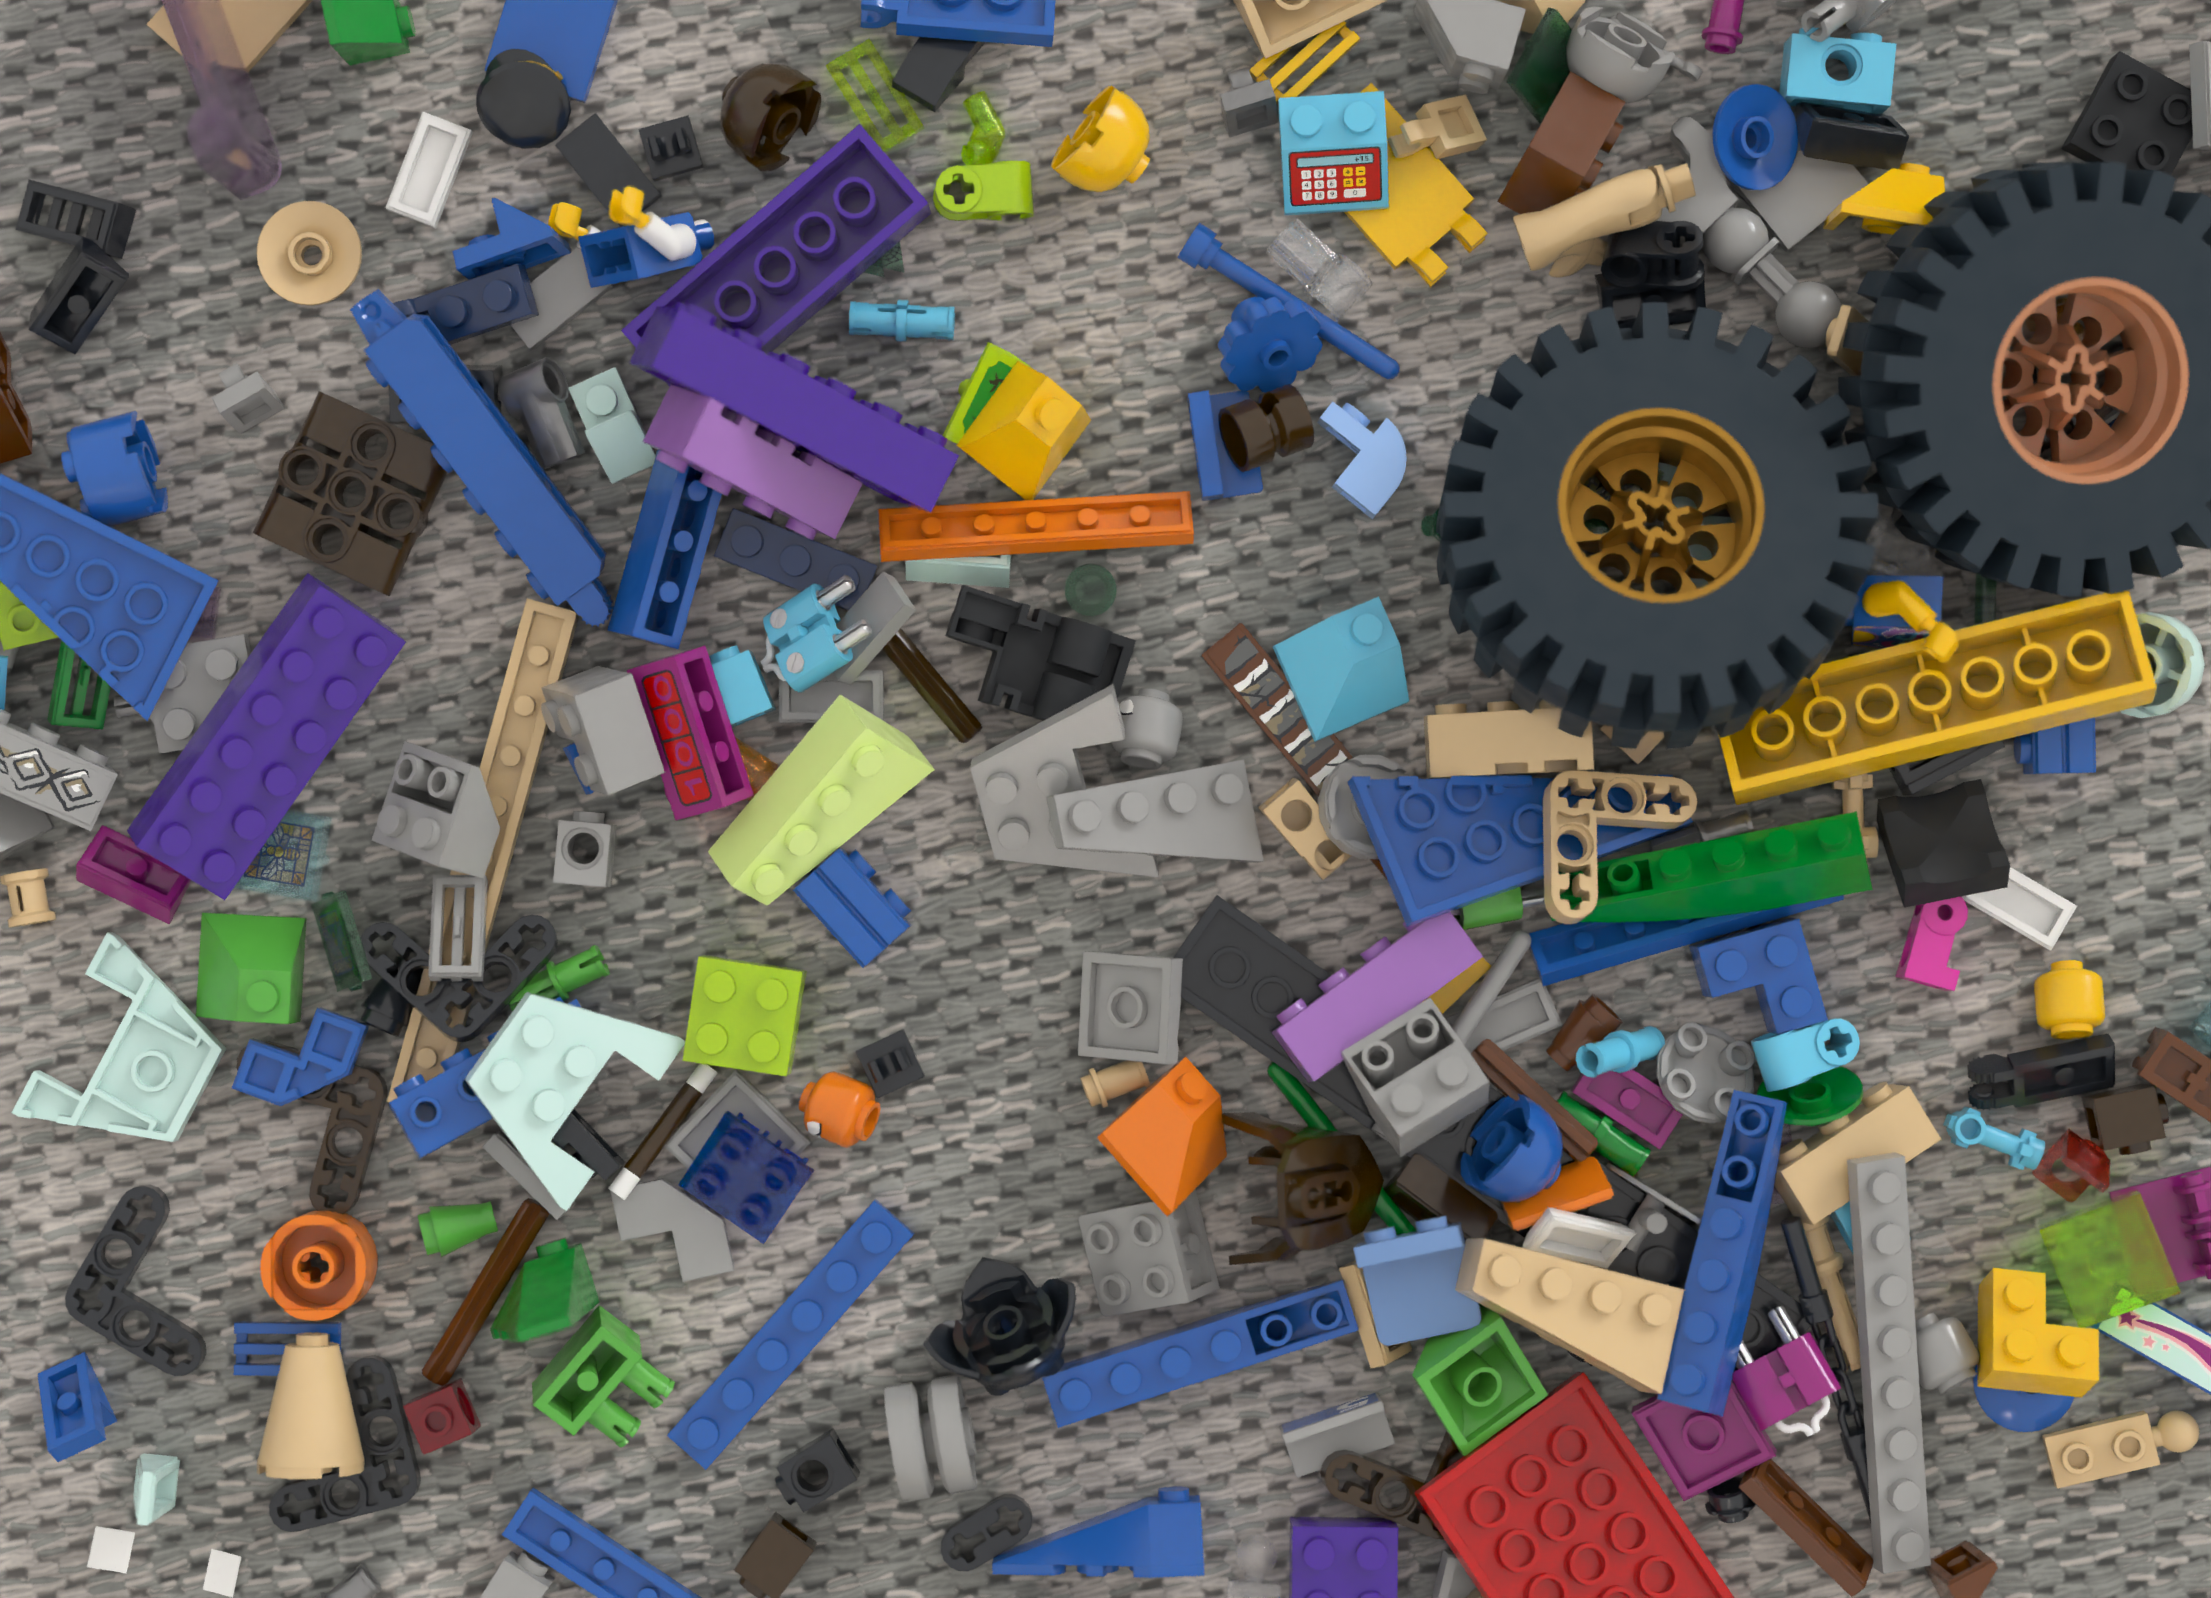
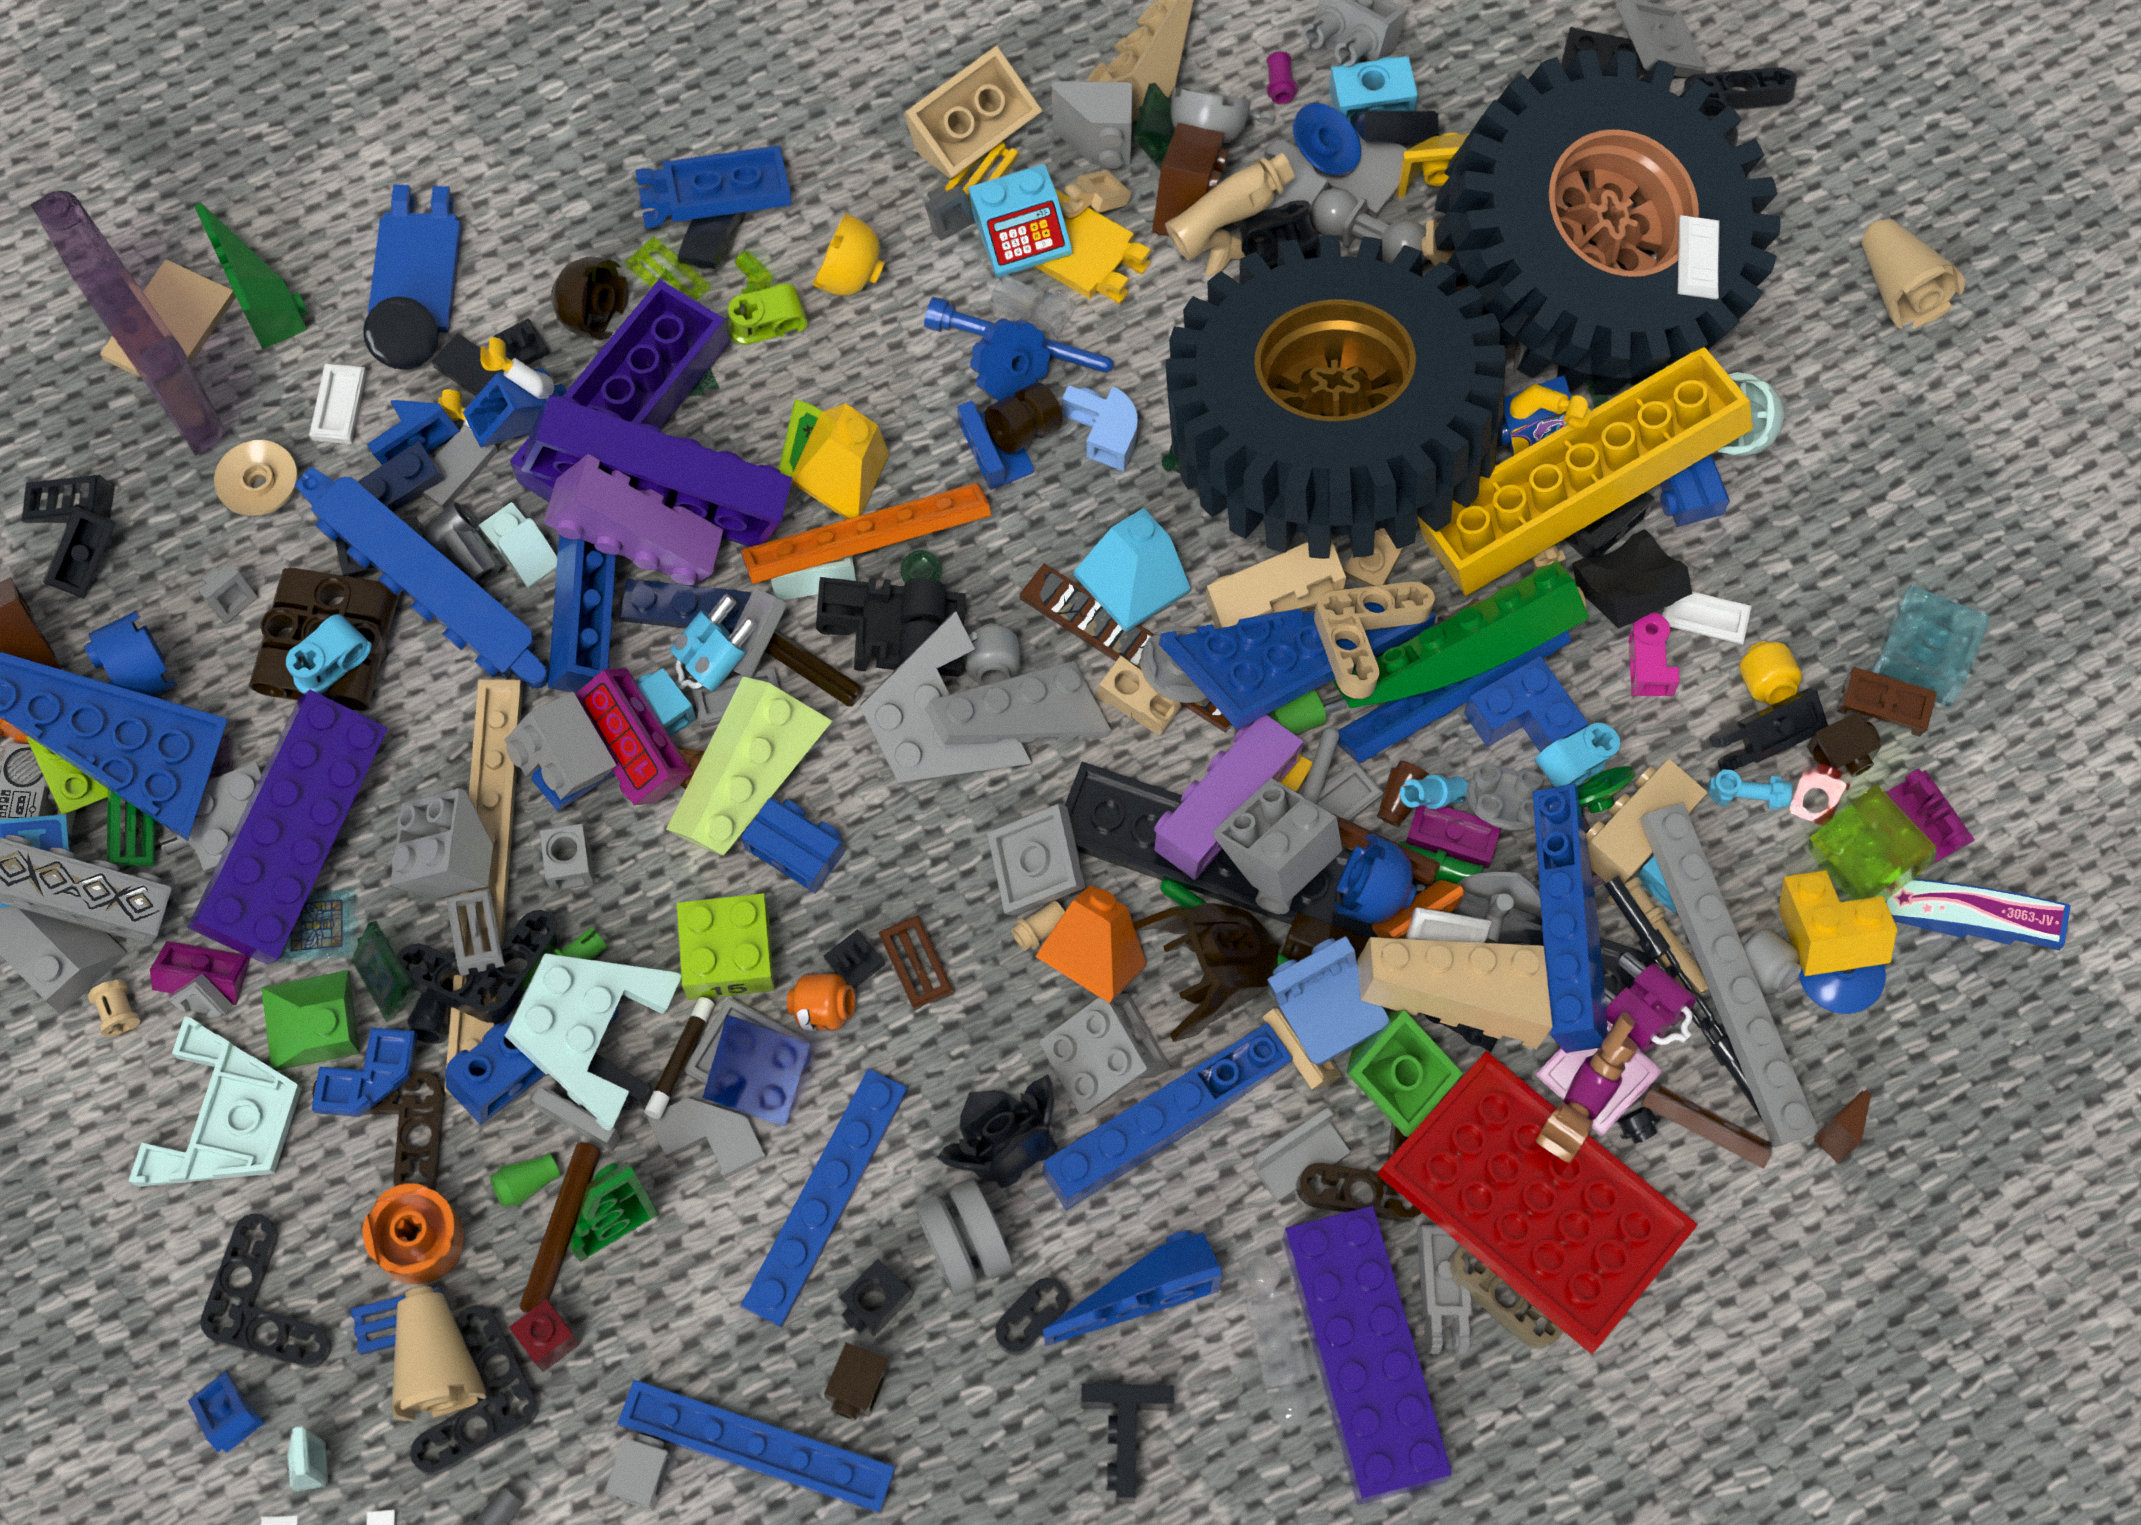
camera: 15 degrees left, 20 degrees down
bright green brick [532,1305,675,1448] -> none
medium azure pin [849,300,955,342] -> none
tan plate [2042,1410,2199,1489] -> none
none -> light grey tile [168,974,232,1018]
none -> medium azure piece [286,614,371,694]
none -> reddish brown tile [878,915,954,1011]
none -> medium nougat piece [1536,1012,1638,1163]
none -> white tile [1678,215,1720,300]

